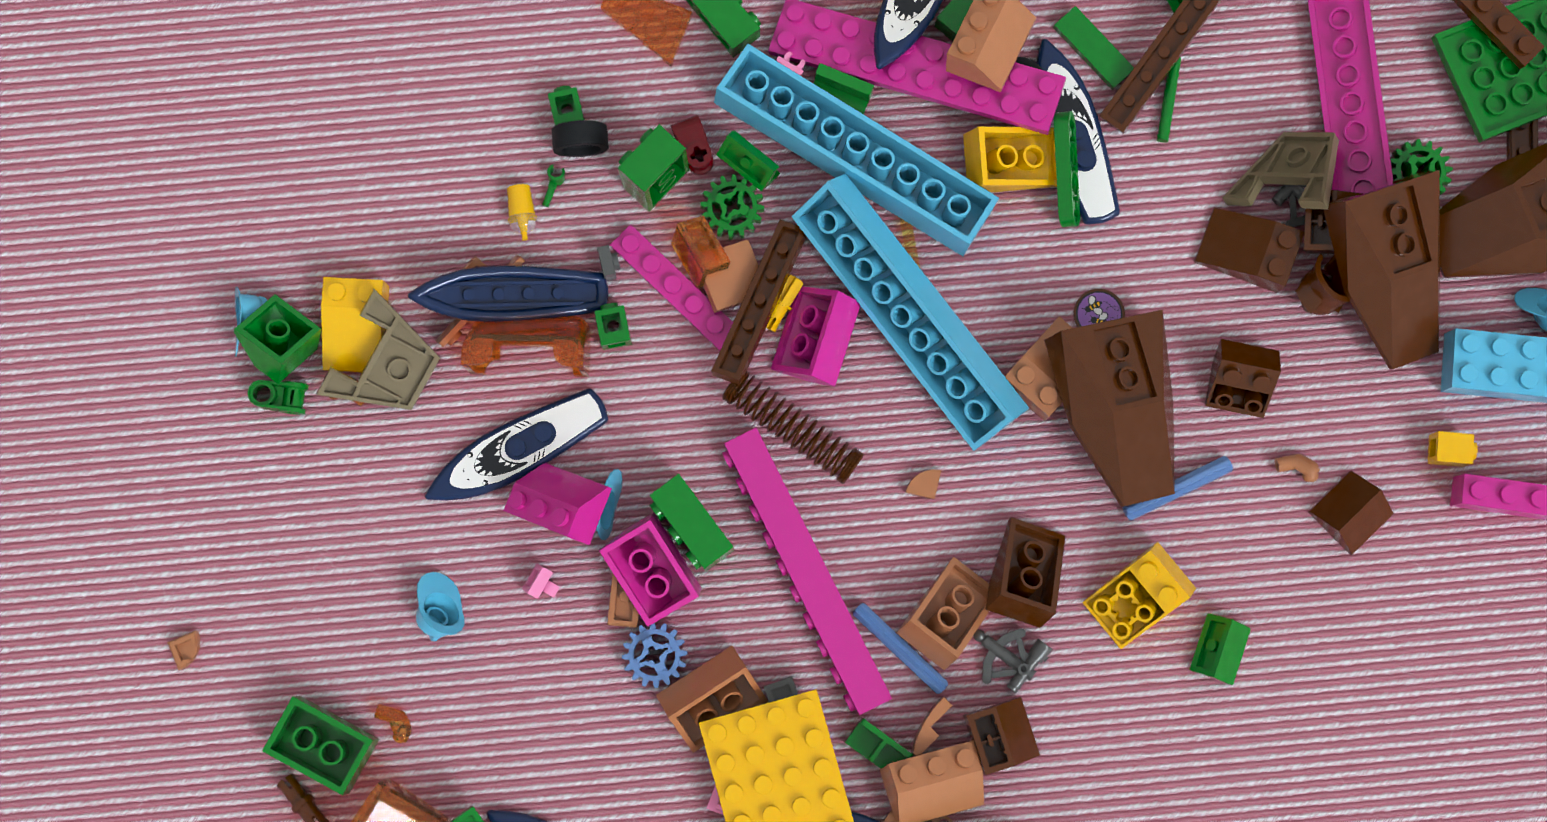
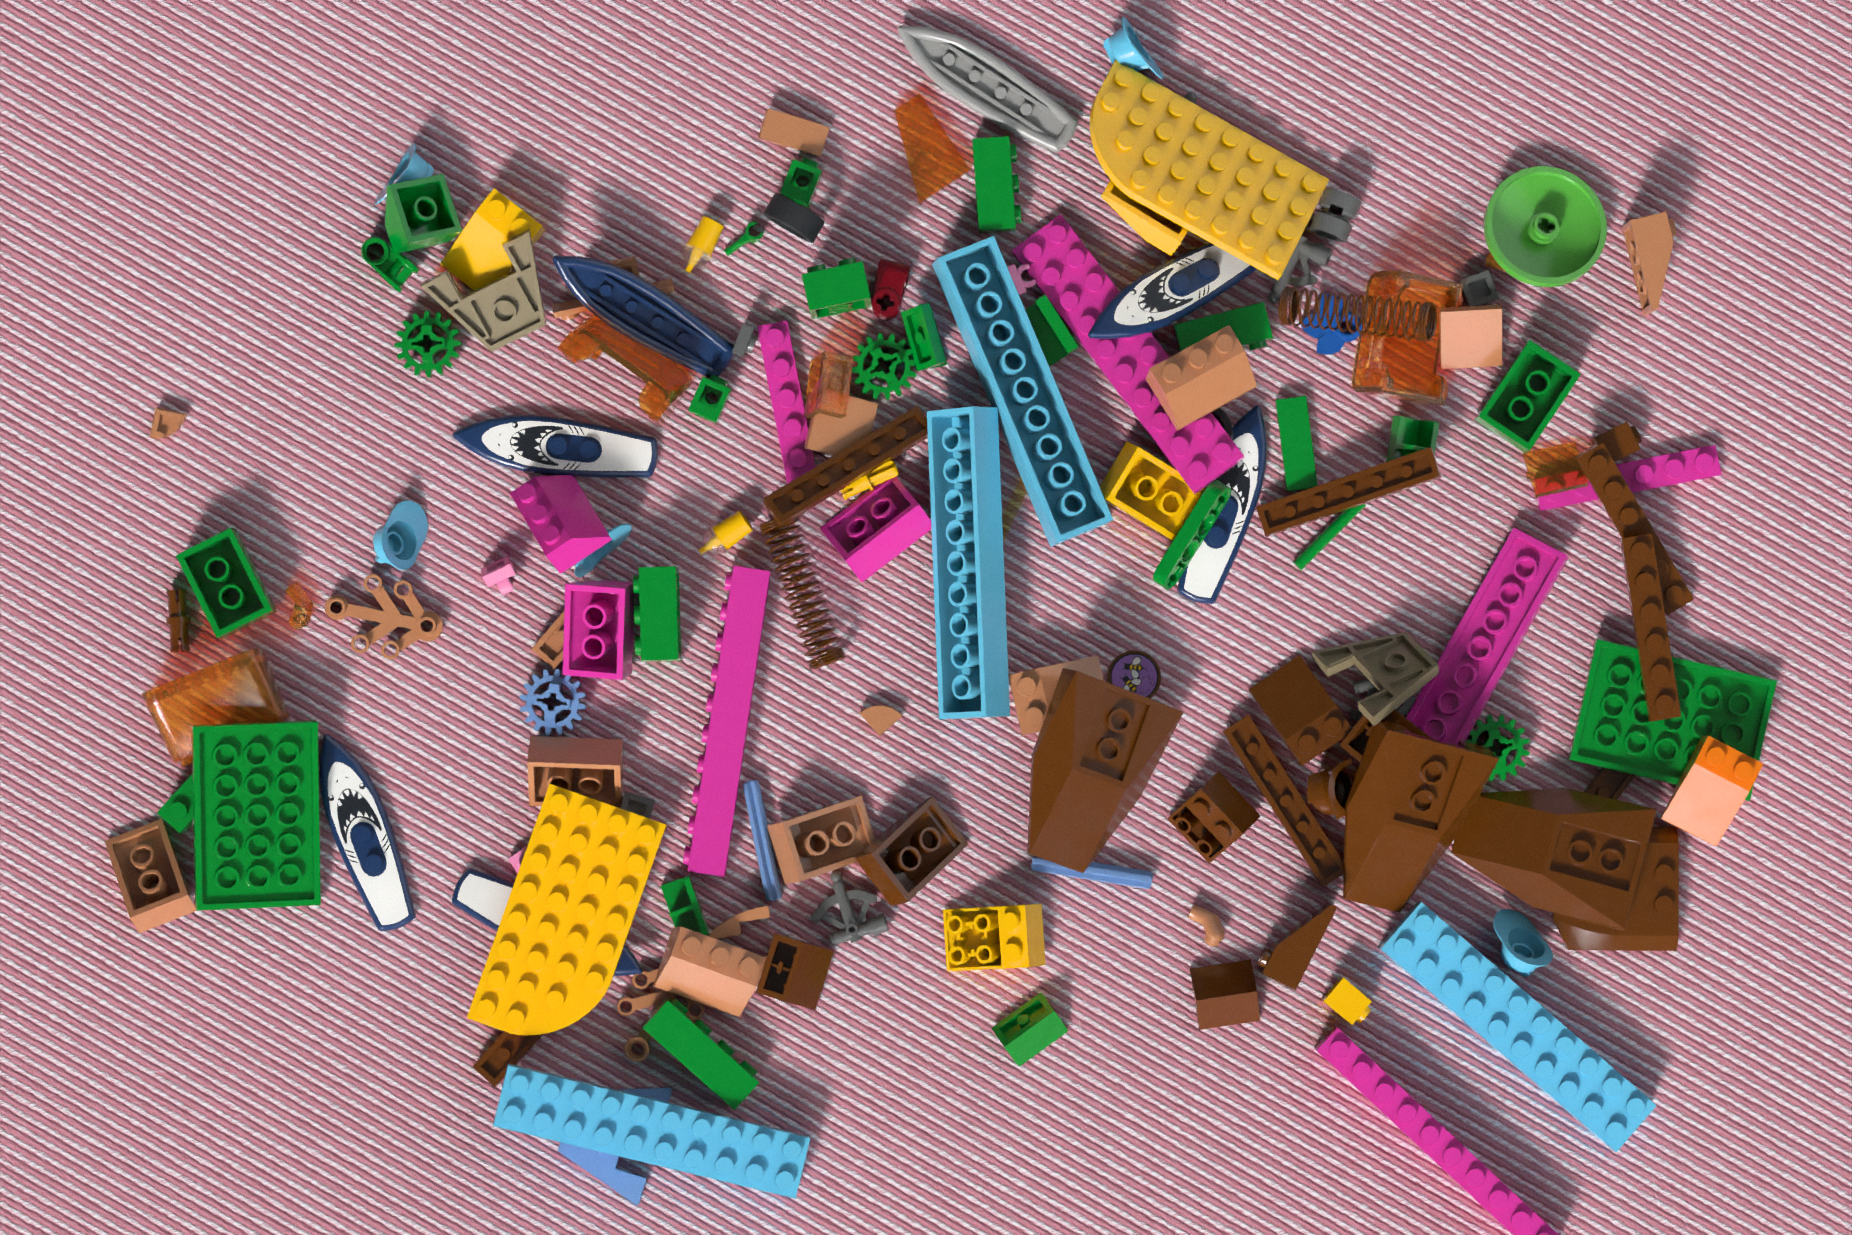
camera: 40 degrees right, 5 degrees up
none -> nougat plant [325,574,443,659]
none -> green gear [394,311,462,378]
none -> yellow piece [698,510,753,555]
none -> nougat slope [758,109,830,157]
none -> reddish brown plate [1222,715,1344,887]
none -> reddish brown slope [1256,903,1337,991]

